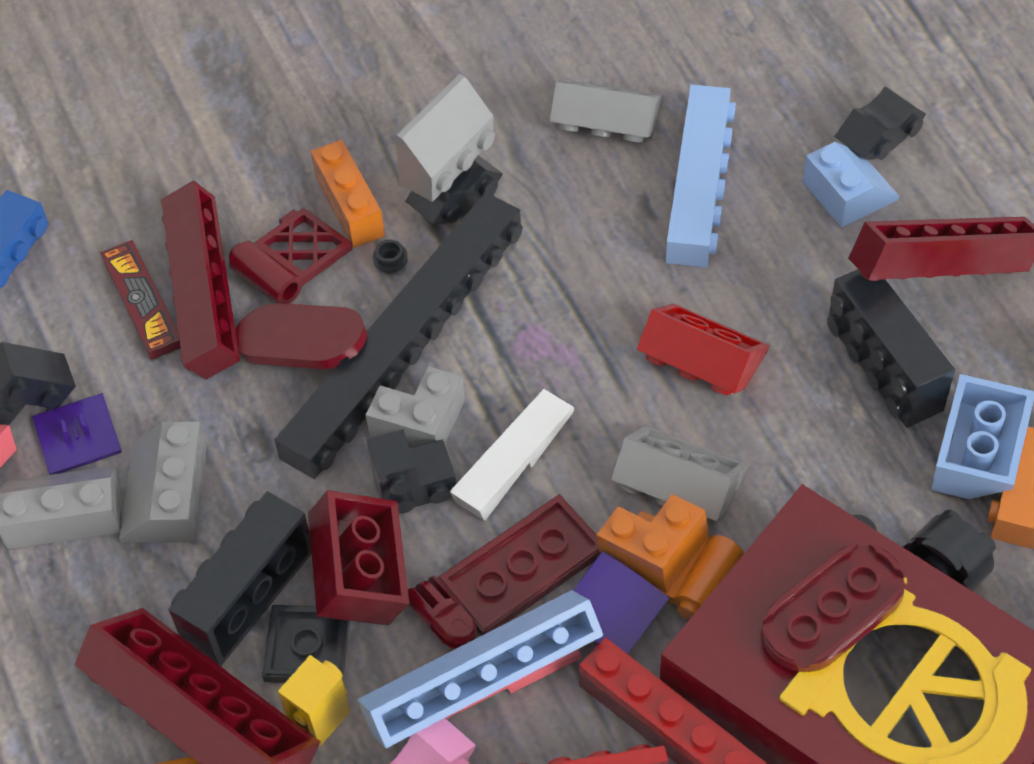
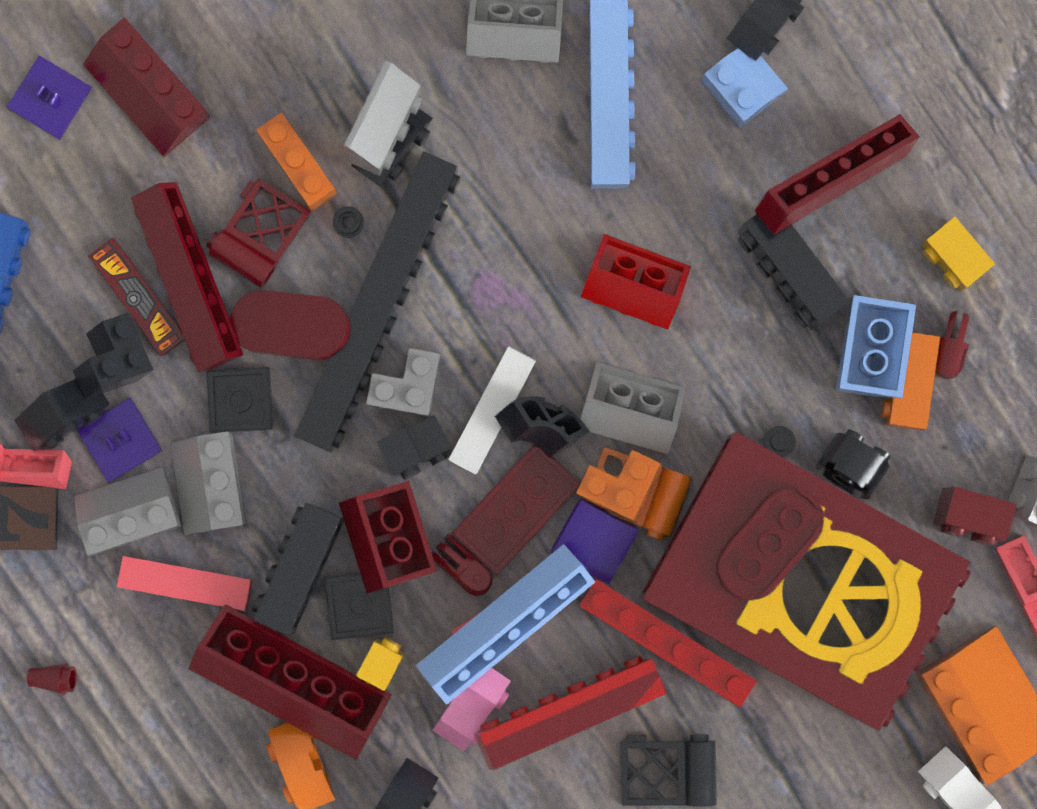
camera: 20 degrees left, 30 degrees up
none -> dark purple piece [7,55,92,140]
none -> black brick [73,313,154,399]
none -> dark red slope [83,17,211,157]
none -> coral slope [117,556,253,611]
none -> black tile [206,367,273,433]
none -> black brick [494,396,590,458]

